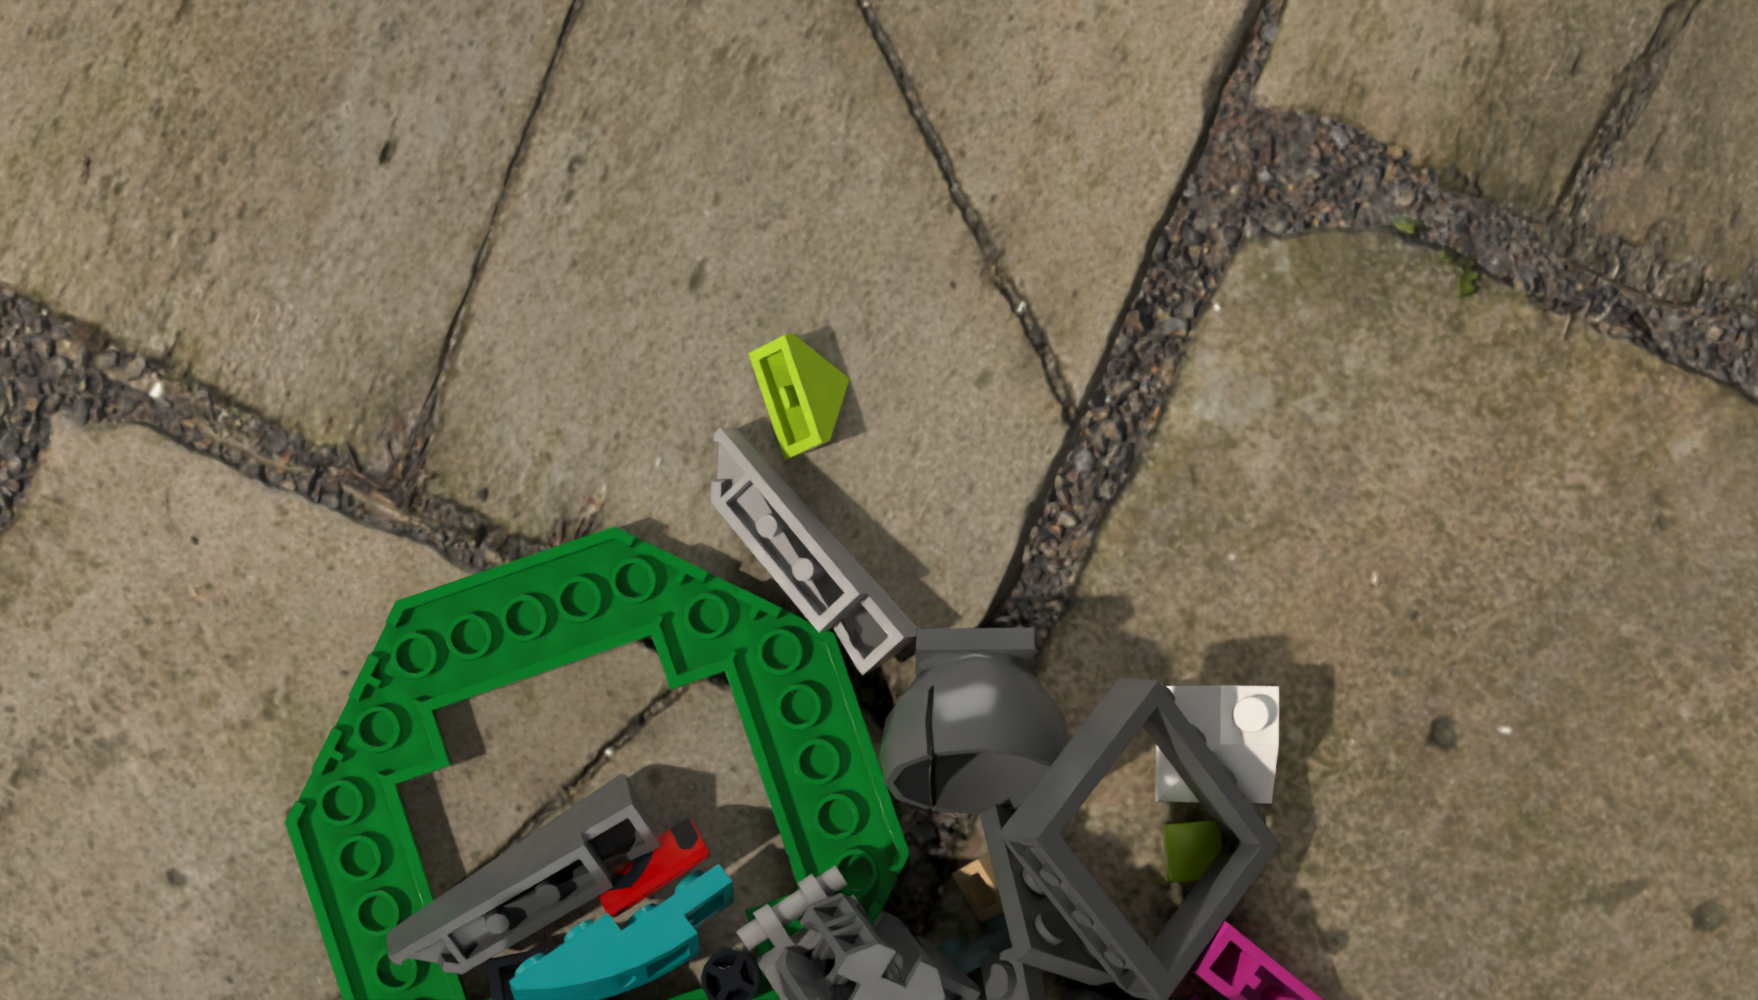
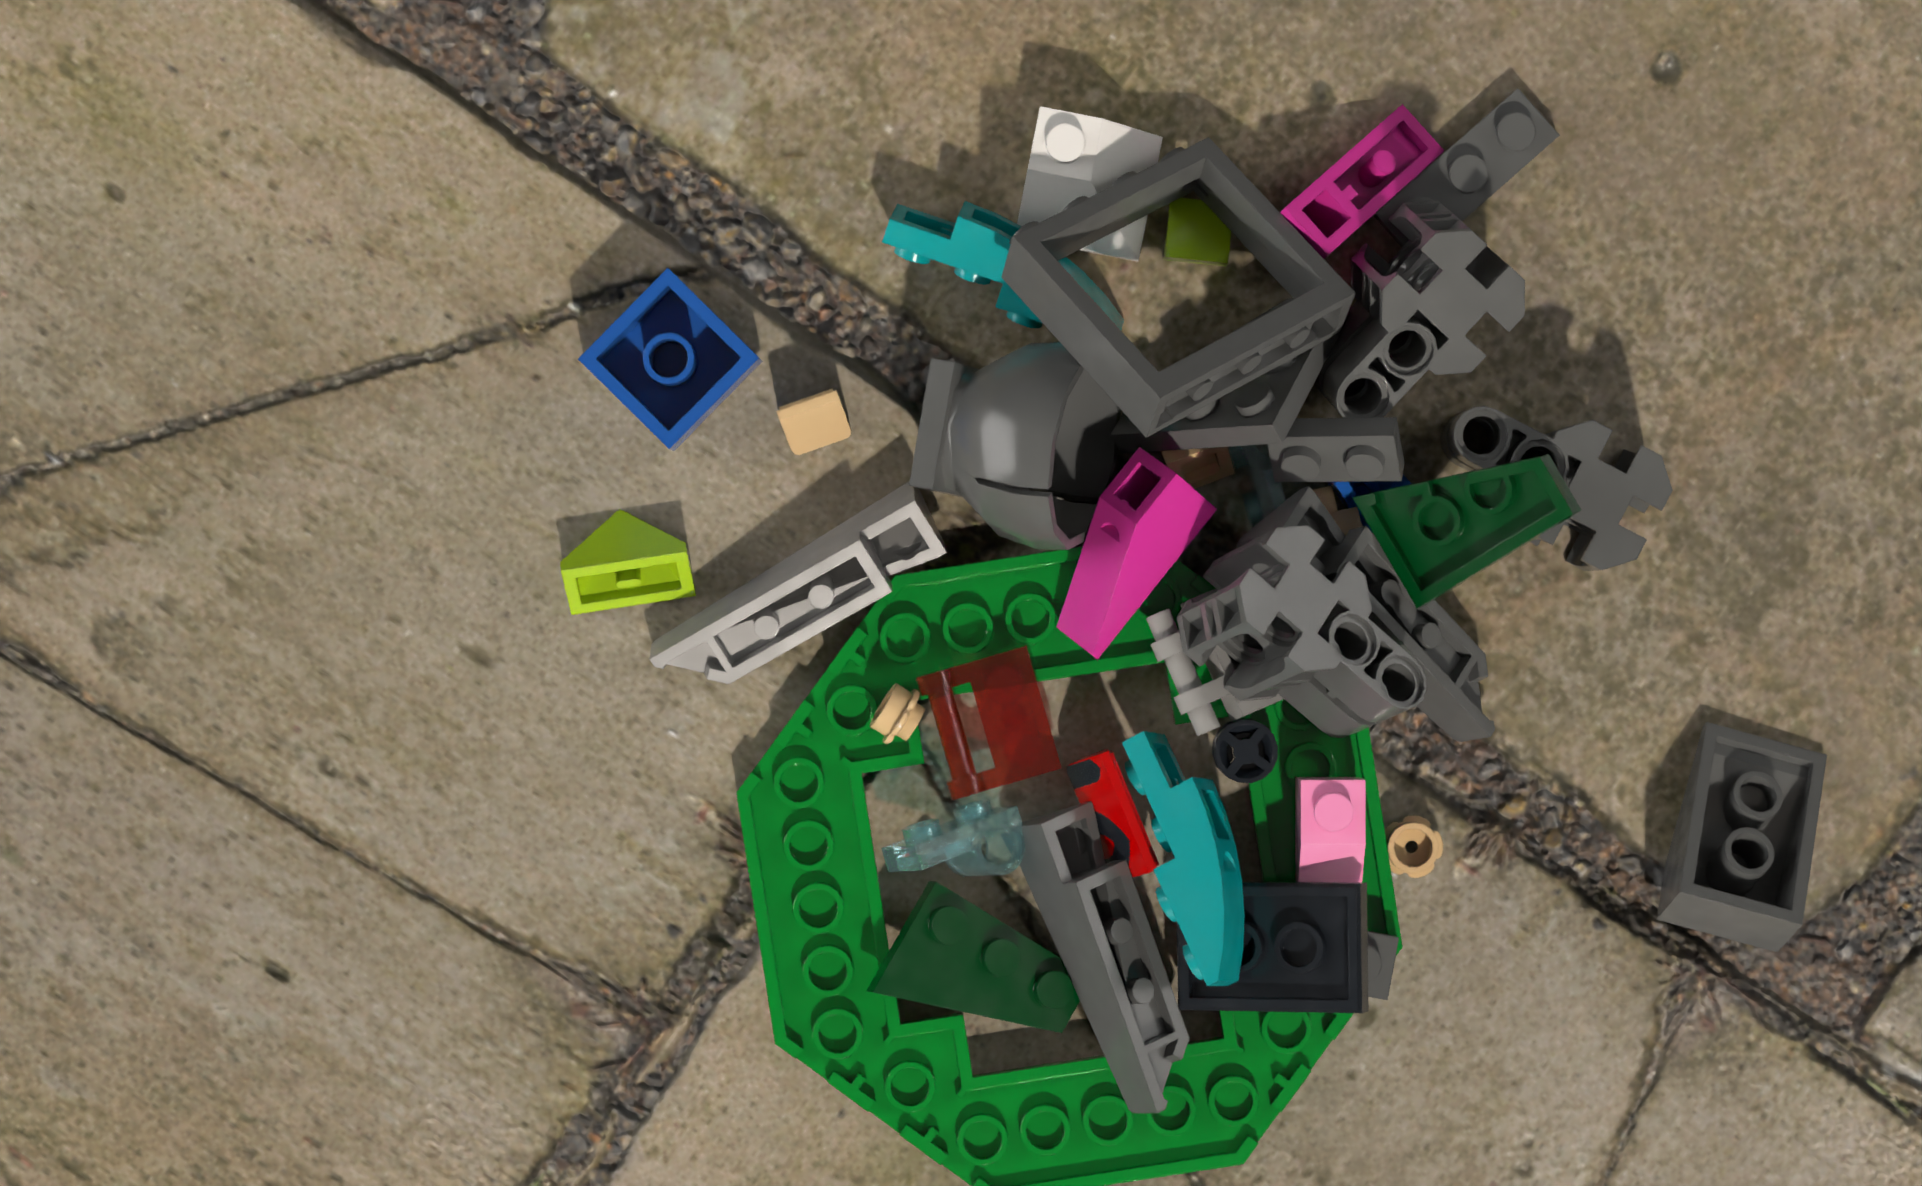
camera: 80 degrees left, 5 degrees up
none -> blue brick [578,268,763,451]
none -> tan slope [776,388,851,455]
none -> dark green wing [867,881,1080,1033]
none -> tan plate [869,683,925,744]
none -> clear light blue plate [881,799,1025,877]
none -> teal slope [882,201,1124,331]
none -> clear red plate [916,646,1062,800]
none -> dark pink slope [1056,447,1217,660]

